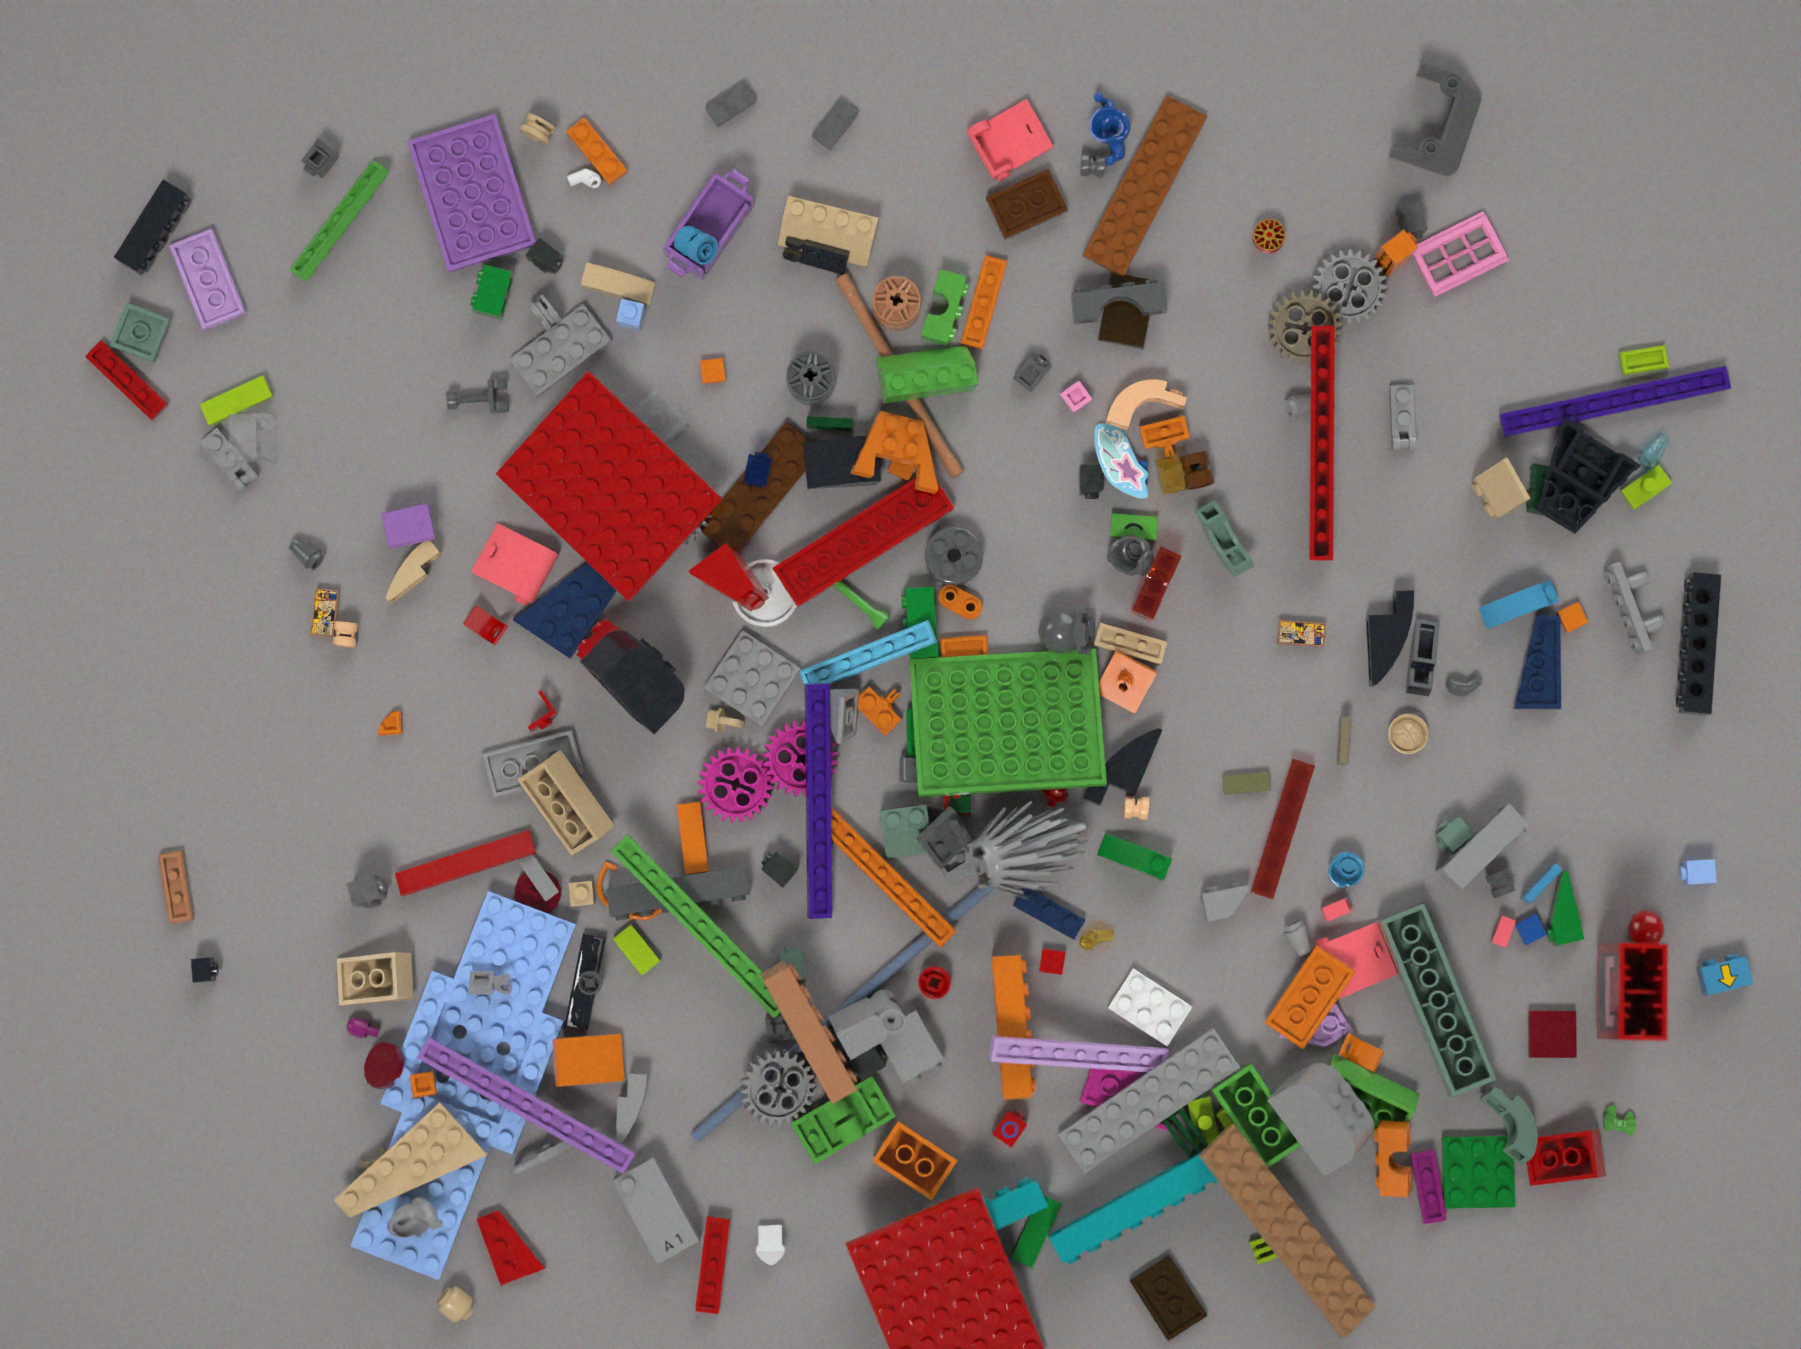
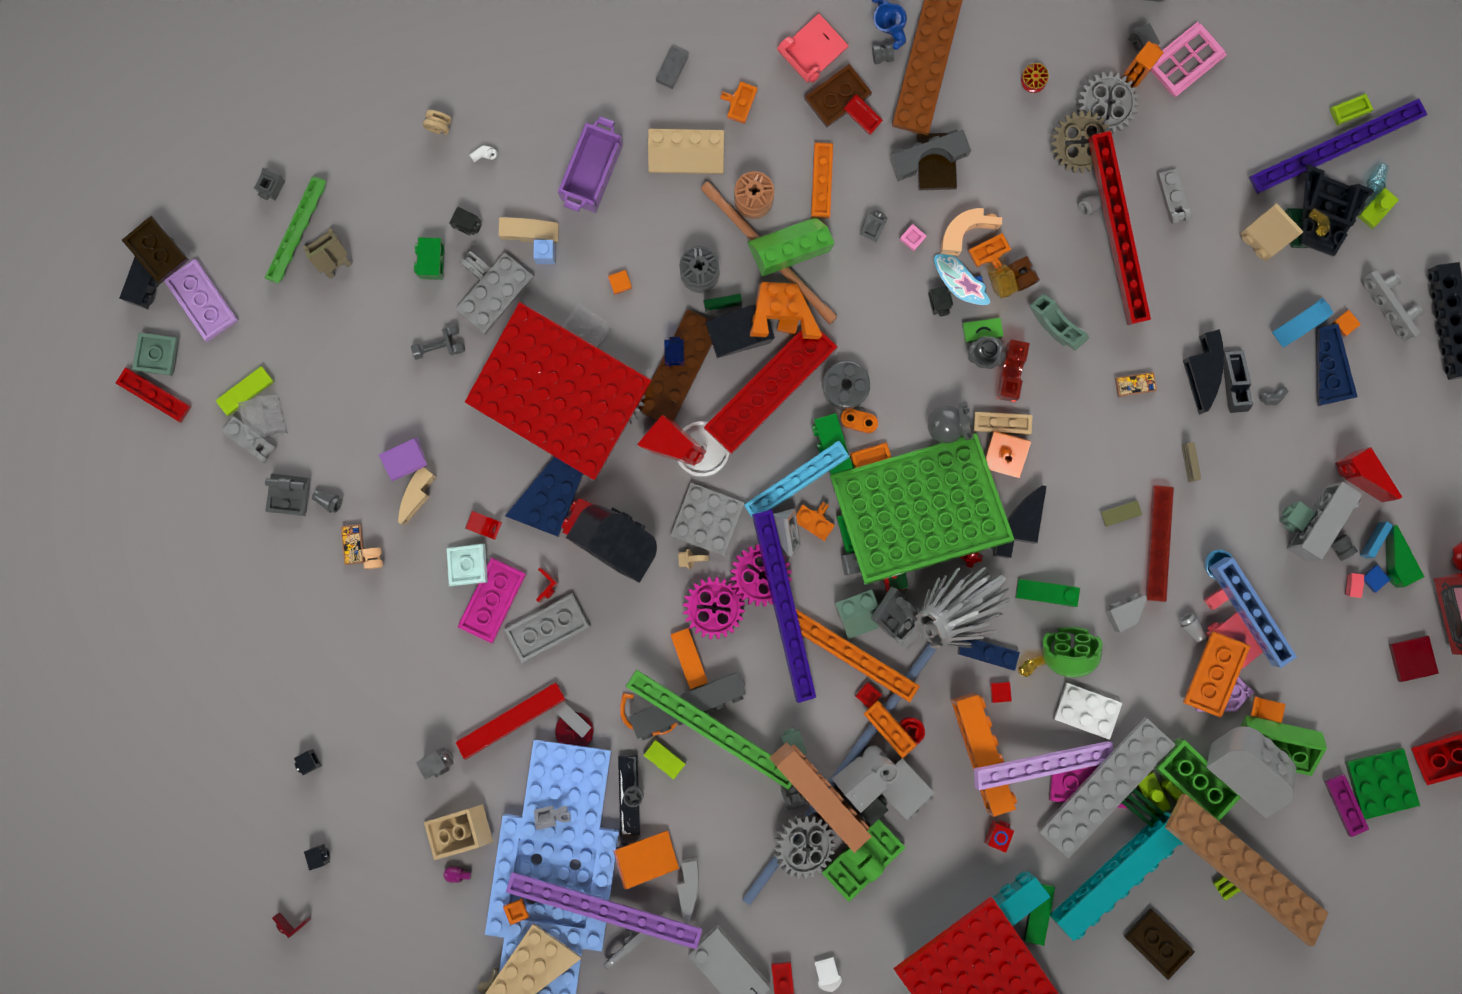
camera: 10 degrees left, 0 degrees up
nougat tile [158,851,194,924] -> none
dark red tile [364,1042,404,1090] -> none
orange tile [378,711,402,736] -> none
medium lavender plate [407,114,536,273] -> none
coral door [471,523,559,606] -> none
tan slope [517,750,614,856] -> none
orange plate [566,117,628,186] -> none
tan plate [568,881,595,907] -> none
dark azure wheel [674,225,718,265] -> none
flat silver tile [705,82,757,127] -> none
pearl dark grey brick [761,852,798,888] -> none
black hinge [782,237,850,275] -> none
bright green piece [834,581,890,630] -> none
orange brick [872,1121,958,1201] -> none
bright green arch [921,269,970,347] -> none
light nougat wheel [1123,795,1149,821] -> none
orange arch [1374,1120,1412,1197] -> none
sand green brick [1377,903,1497,1097] -> none
tan hat [1388,714,1429,754] -> none
sand green arch [1479,1086,1538,1165] -> none
none -> dark brown tile [122,216,189,284]
none -> dark grey plate [265,474,311,516]
none -> dark red bracket [272,912,311,939]
none -> black plate [294,749,322,775]
none -> dark tan piece [303,228,352,279]
none -> light aqua plate [447,544,488,587]
none -> dark pink tile [458,557,527,644]
none -> orange plate [720,81,758,124]
none -> red tile [843,94,883,135]
none -> red tile [855,682,882,708]
none -> orange tile [863,700,918,759]
none -> bright green cylinder [1042,627,1103,678]
none -> medium blue brick [1209,557,1297,668]
none -> clear yellow arm [1309,208,1330,236]
none -> red slope [1335,447,1403,502]

